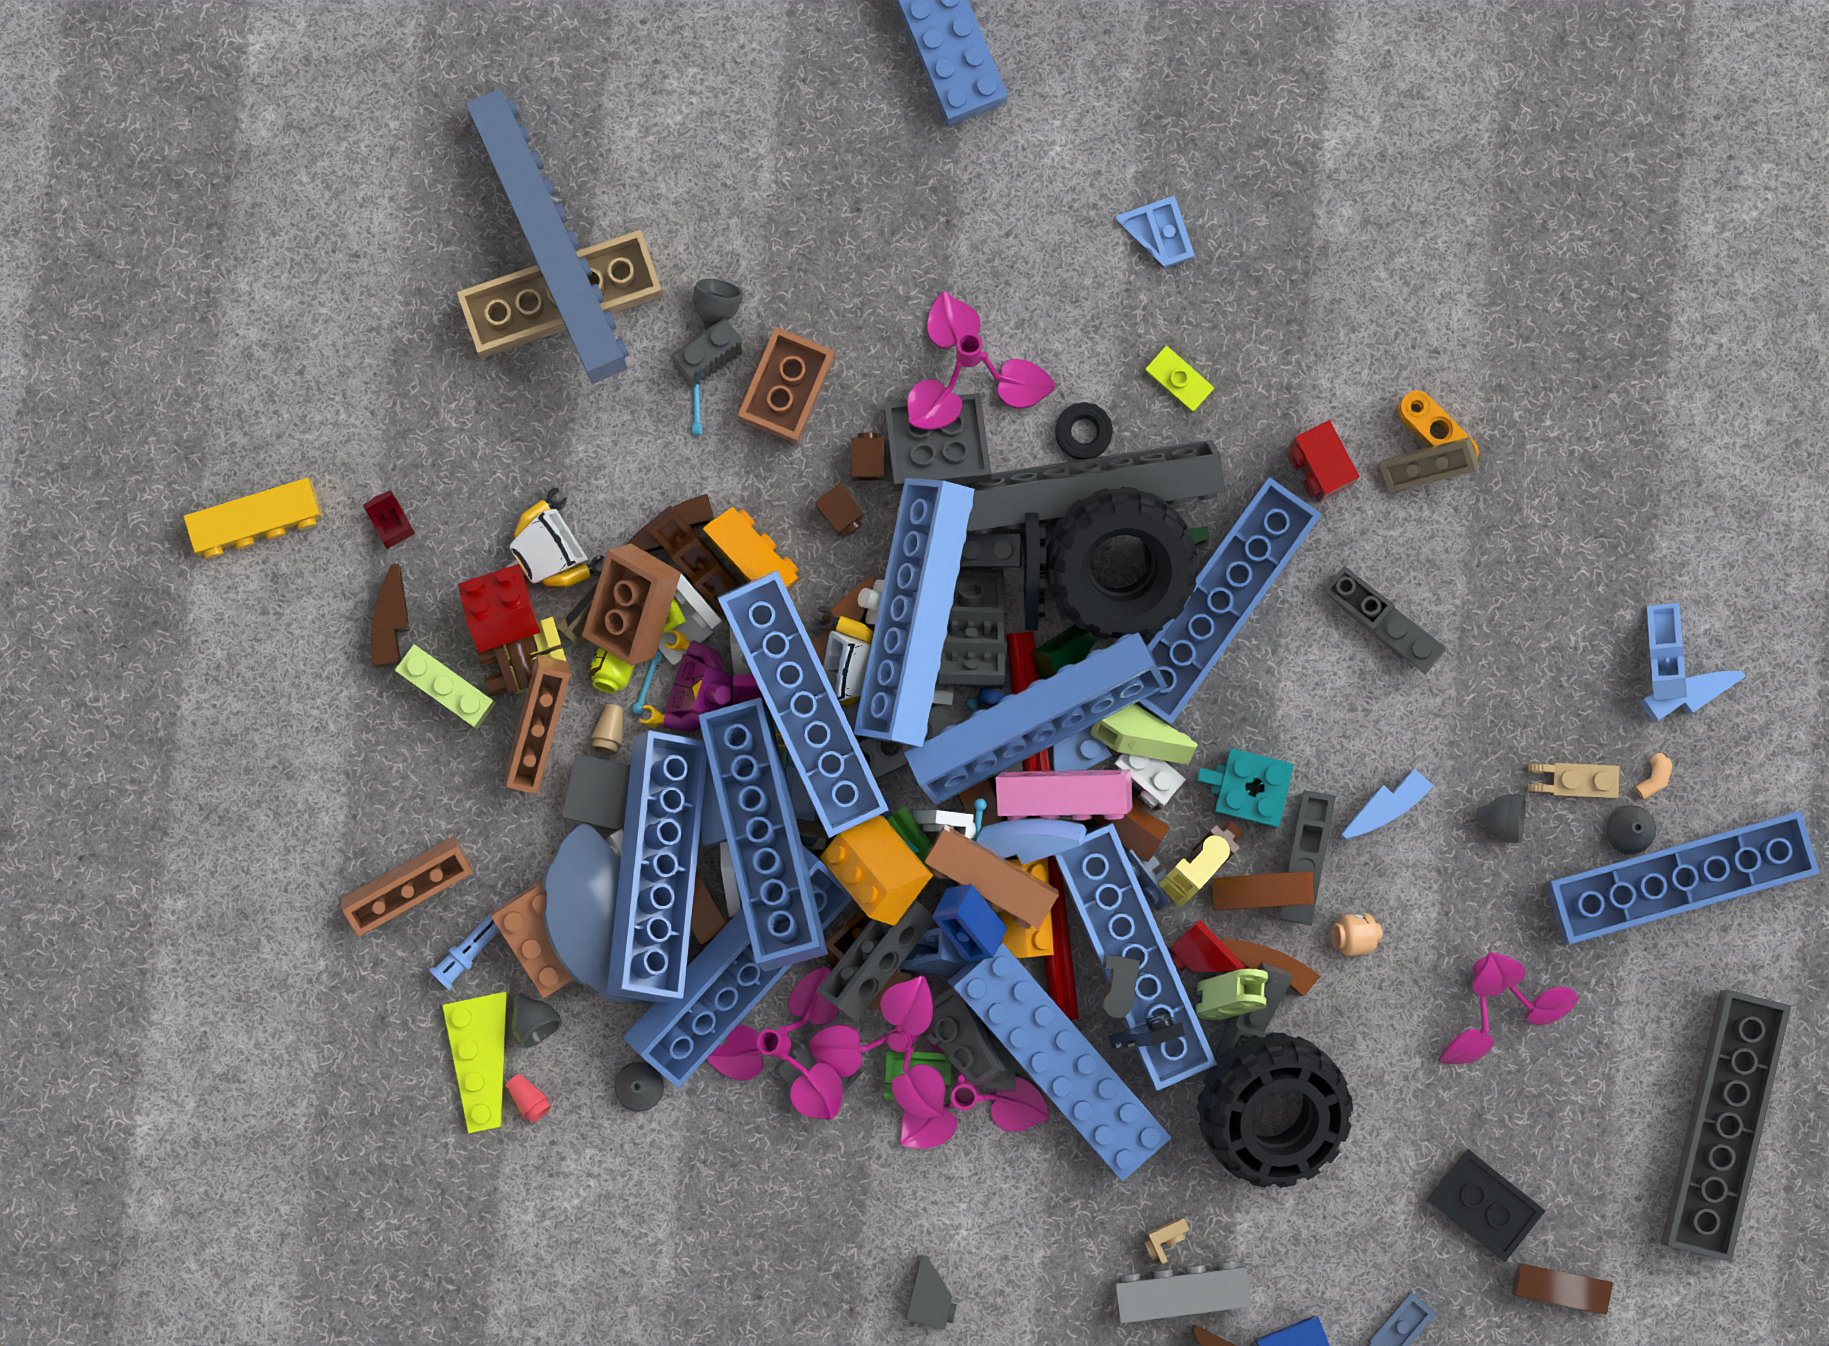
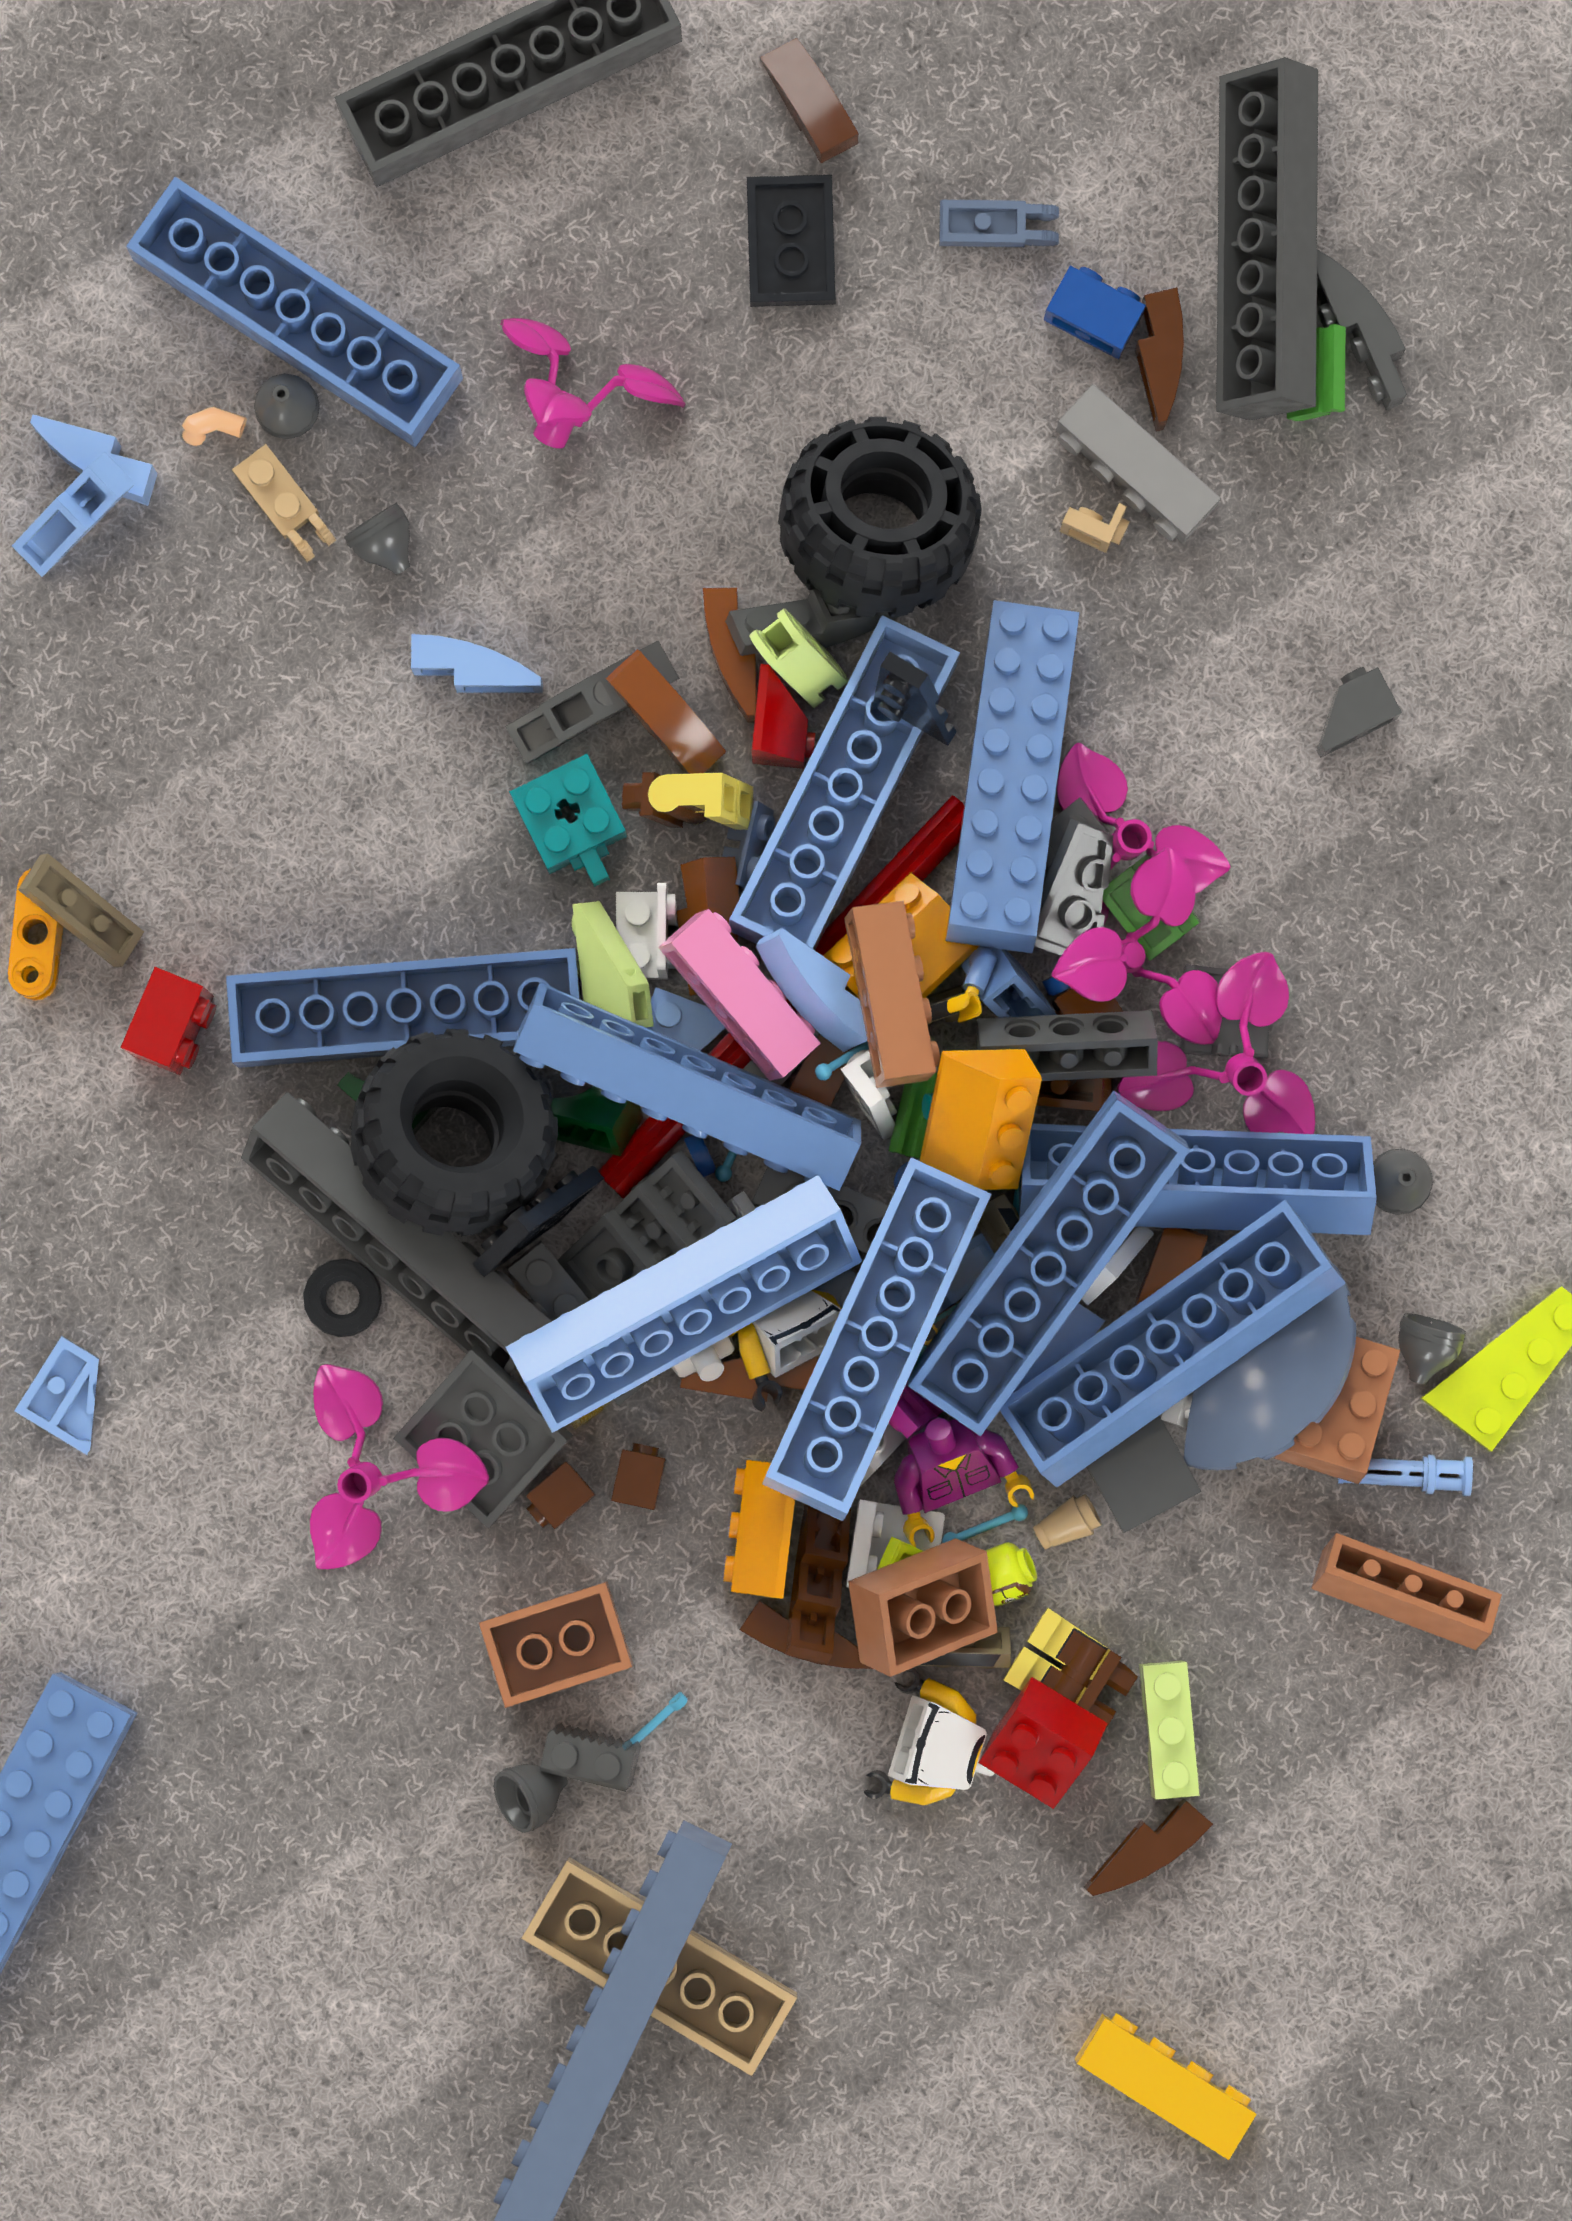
camera: 125 degrees left, 0 degrees up
dark red bracket [363,490,415,549] -> none
nougat brick [504,654,571,795] -> none
coral cone [505,1073,552,1123] -> none
blue brick [932,884,1007,962] -> none
dark grey leg [1101,954,1140,1018] -> none
neon yellow plate [1145,345,1214,413] -> none
dark grey slope [1324,566,1446,675] -> none
light nougat head [1331,913,1382,956] -> none

